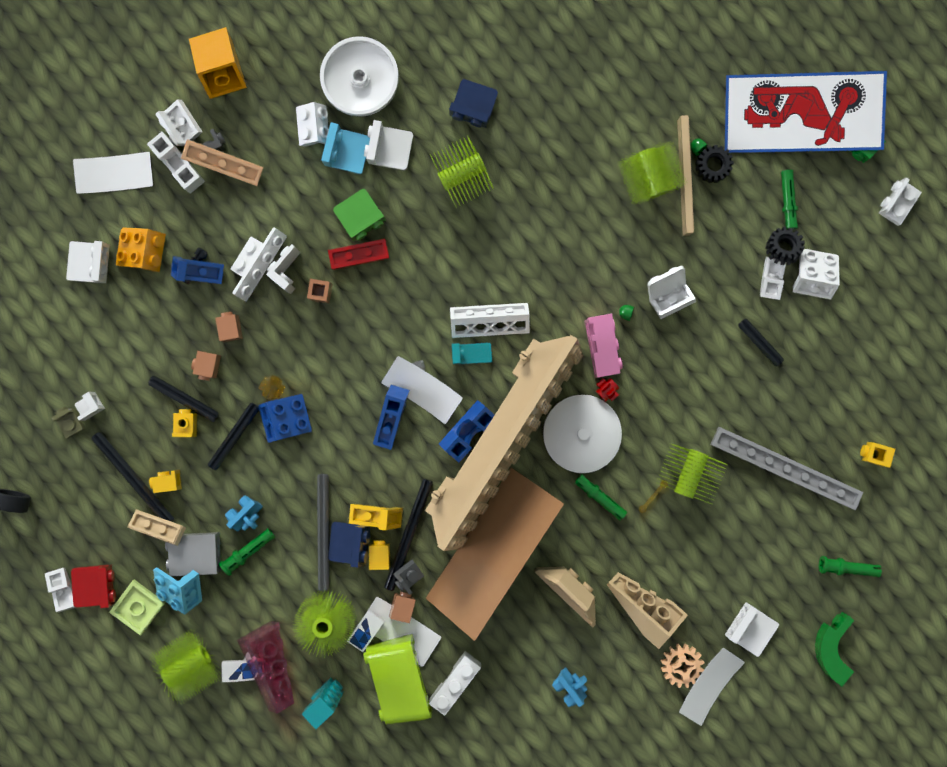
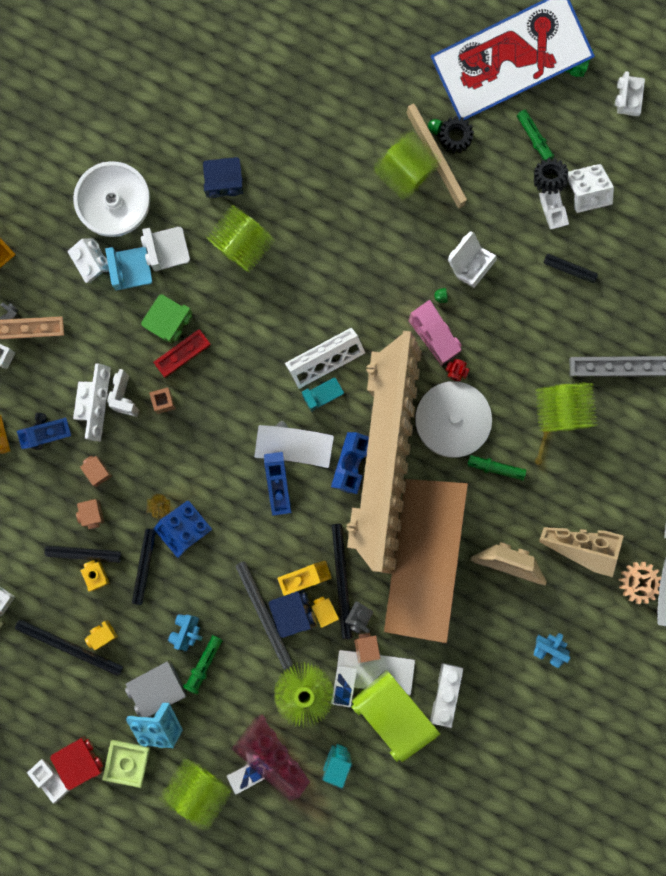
camera: 30 degrees left, 5 degrees down
tan tile [127,509,186,546] -> none

